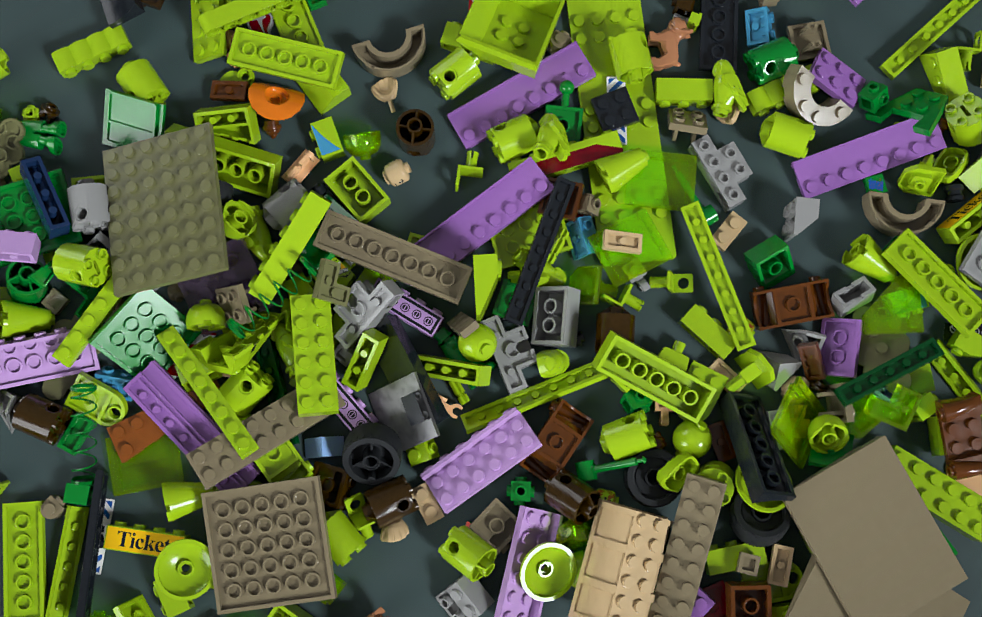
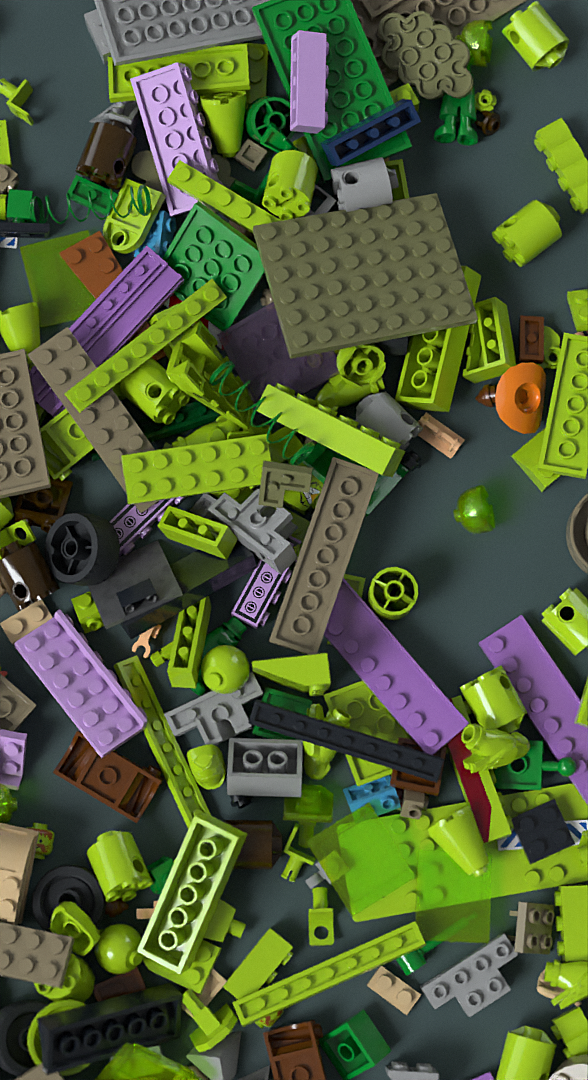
camera: 85 degrees right, 0 degrees up
piece [102,88,166,148] -> none
lime cylinder [186,300,226,331] -> none
dark tan plate [215,283,257,327] -> none
light blue slope [305,436,344,459] -> none
lime brick [309,116,346,163] -> none
lime brick [324,156,391,224] -> none
tan piece [371,77,398,113] -> none
tan head [382,159,412,187] -> none
dark brown cylinder [396,109,436,156] -> none
dark tan tile [446,312,480,338] -> none
lime bracket [455,150,484,192] -> none
green brick [506,477,535,505] -> none
dark brown cylinder [544,468,600,525] -> none
lime axle [546,228,569,264] -> none
green piece [575,456,647,482] -> none
tan plate [602,229,643,255] -> none
none -> lime cylinder [367,567,418,621]

